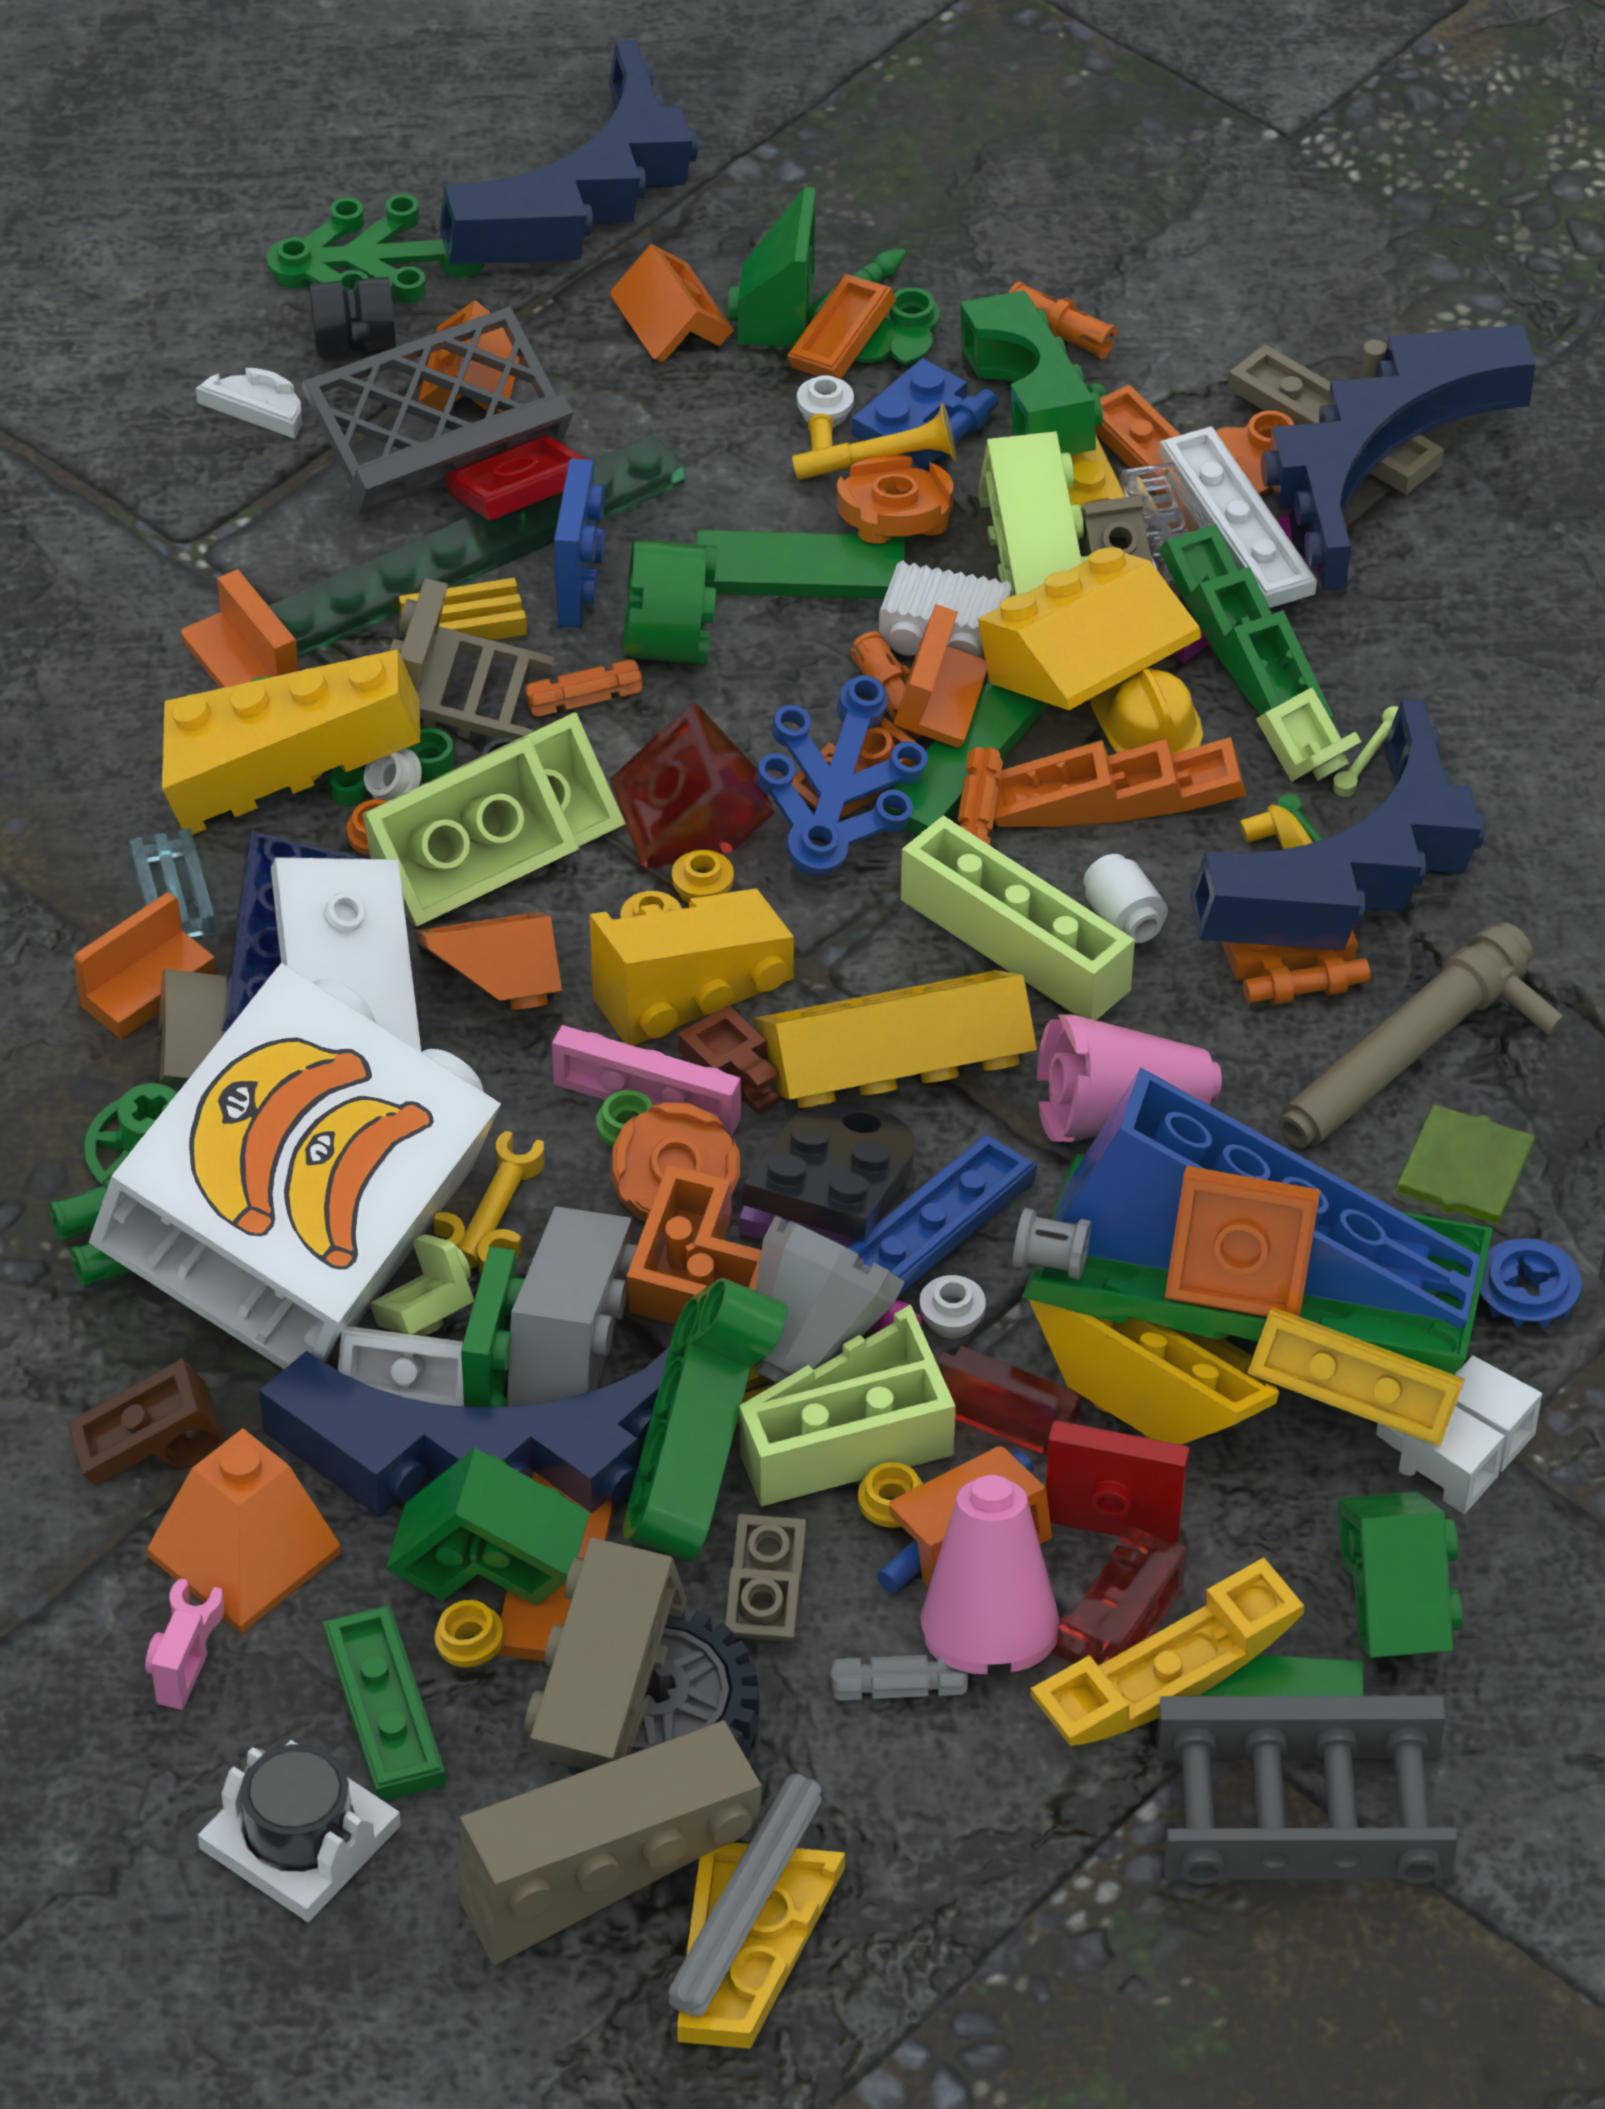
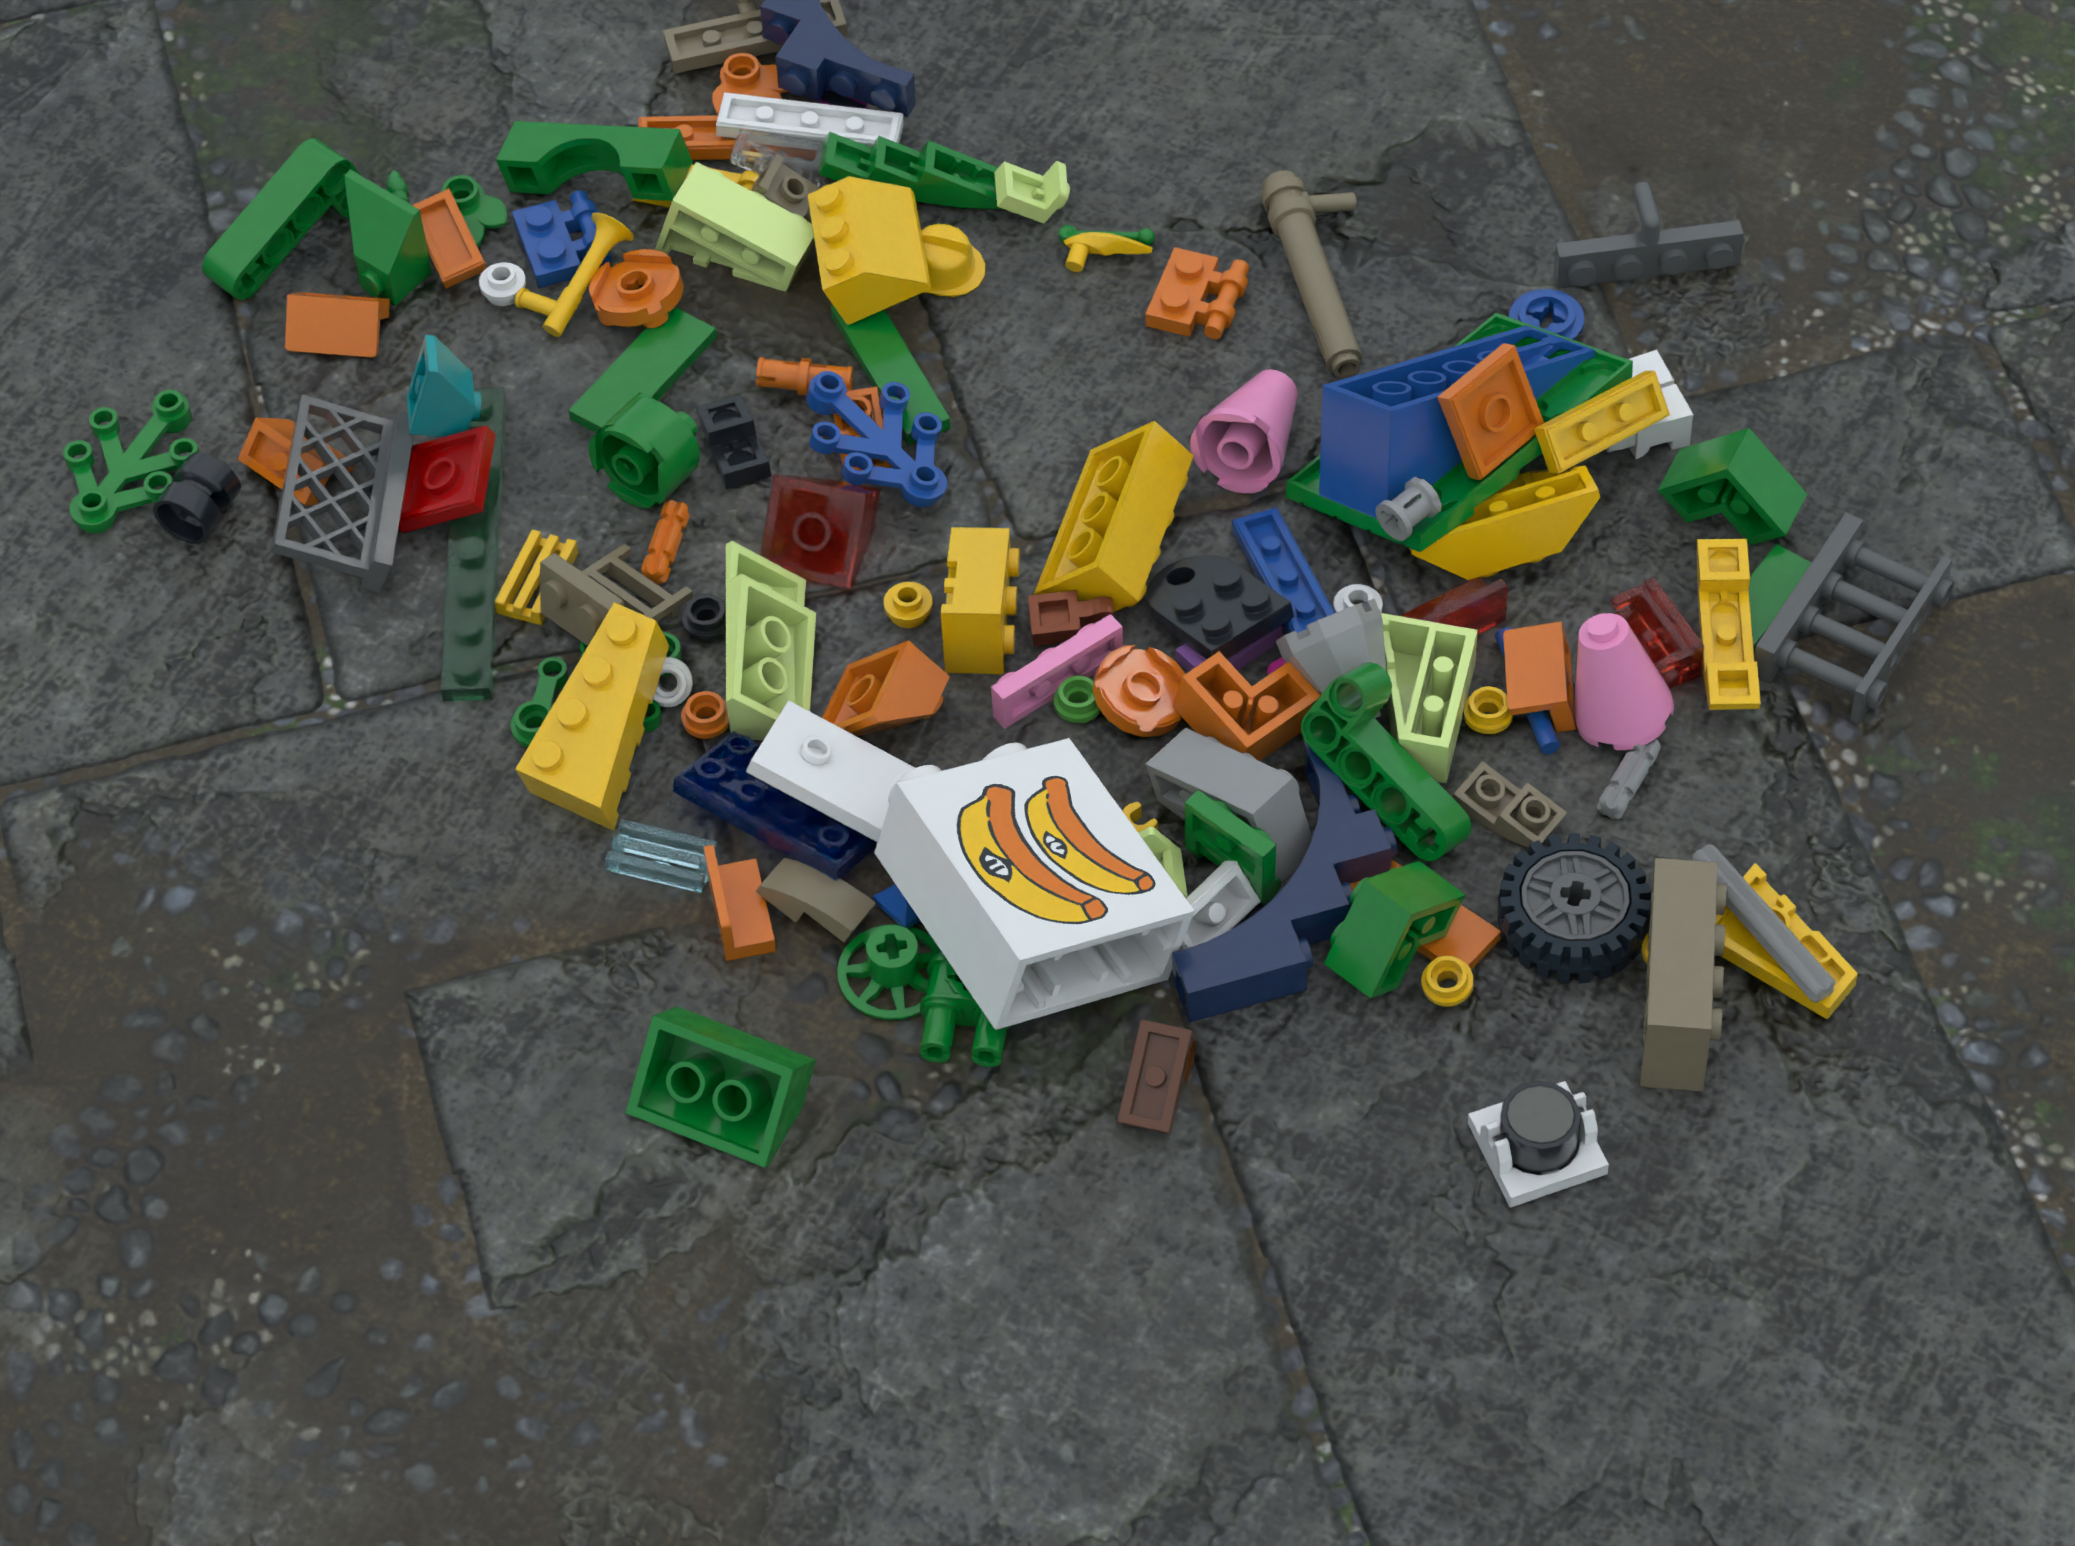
camera: 55 degrees left, 5 degrees up
bright pink plate [145,1578,224,1710] -> none
orange slope [147,1428,342,1634] -> none
orange panel [181,569,299,688] -> none
white tile [196,368,302,439] -> none
green tile [323,1605,446,1801] -> none
dark blue arch [439,40,698,264] -> none
dark tan wedge [525,1537,687,1770] -> none
blue plate [554,458,606,628] -> none
yellow plate [672,850,734,904] -> none
white brick [879,561,1012,659] -> none
orange panel [893,604,987,748] -> none
yellowish green brick [901,816,1135,1020] -> none
orange axle [957,747,1003,845] -> none
orange slope [994,737,1247,827] -> none
orange pin [1008,281,1118,360] -> none
red plate [1046,1421,1190,1548] -> none
white brick [1083,854,1168,944] -> none
dark blue arch [1190,699,1485,950] -> none
yellowish green hinge [1333,706,1398,797] -> none
clear neon green piece [1397,1104,1535,1224] -> none
none -> green beam [202,138,362,300]
none -> teal slope [406,335,481,437]
none -> black slope [696,394,772,489]

